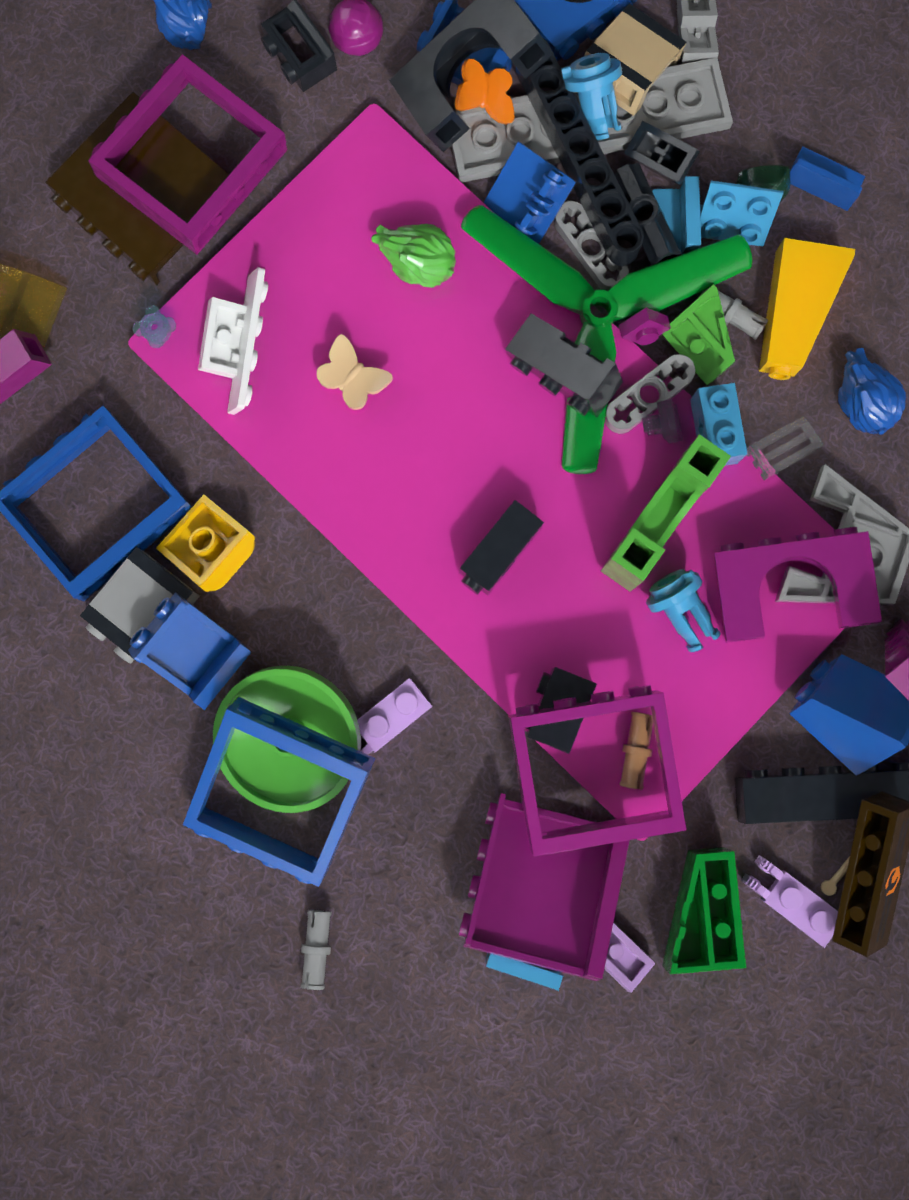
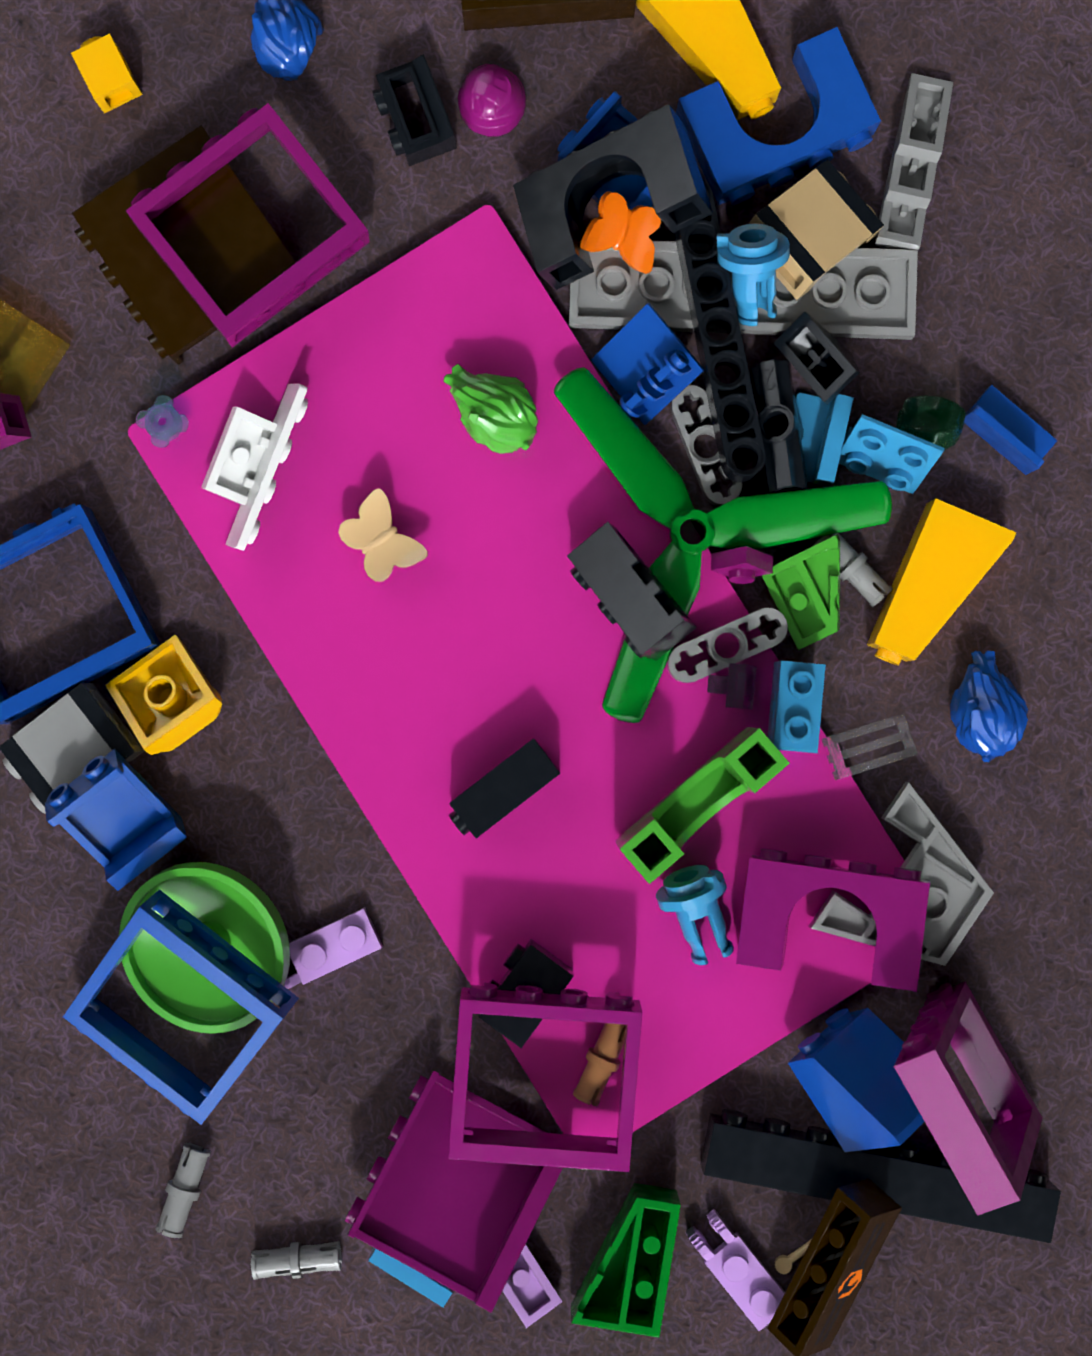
camera: 15 degrees right, 5 degrees up
none -> yellow brick [71,33,143,114]
none -> light grey pin [251,1241,342,1280]

